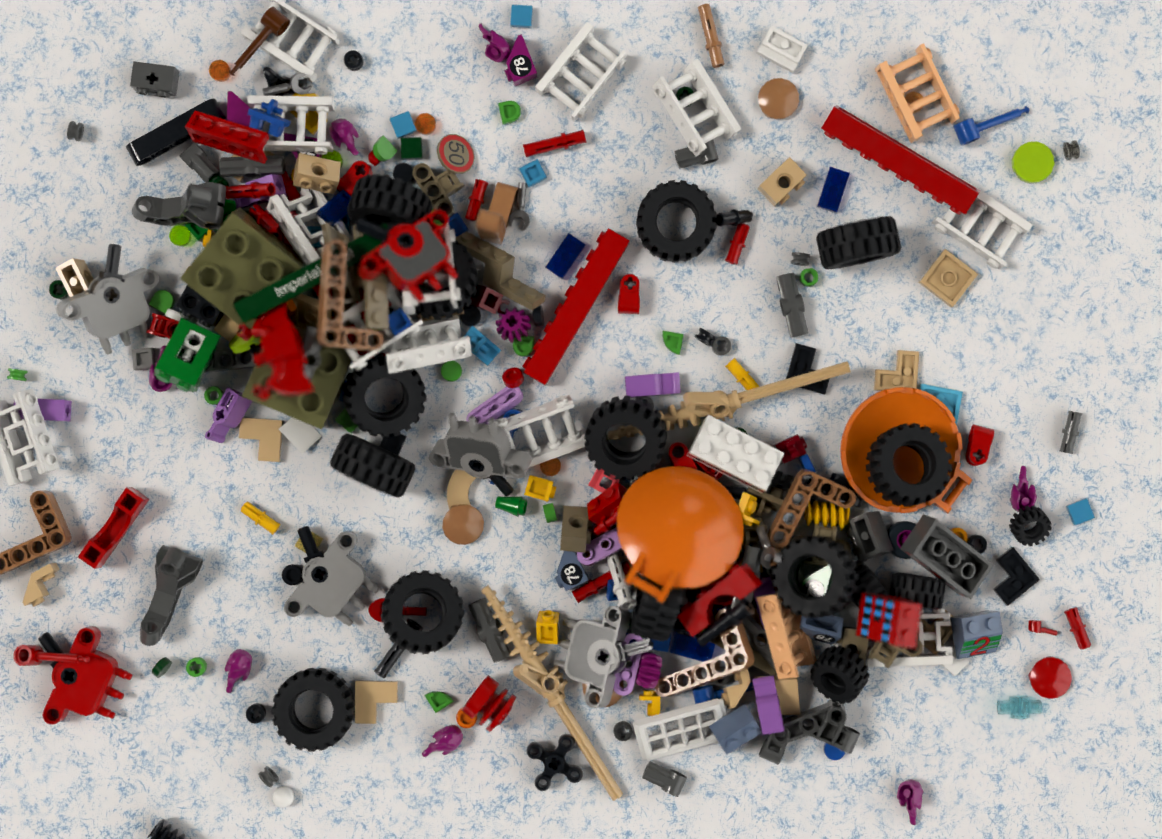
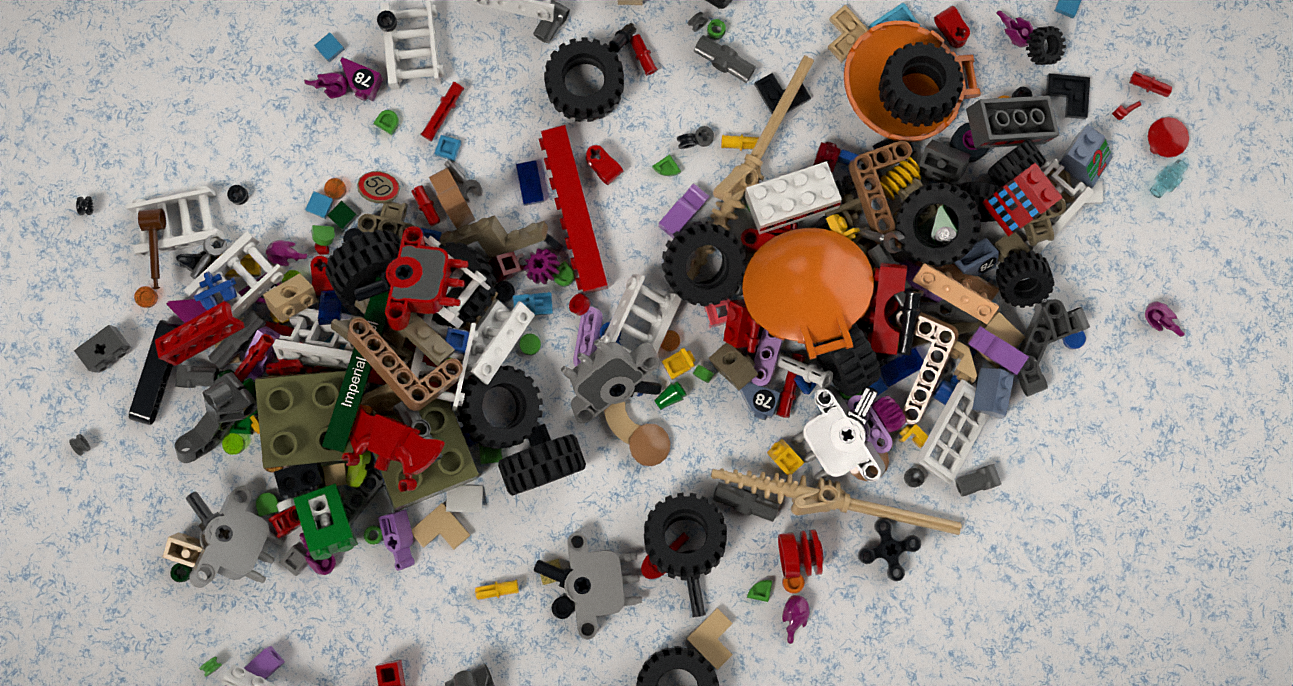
camera: 45 degrees left, 5 degrees down
none -> black bush [377,10,397,32]

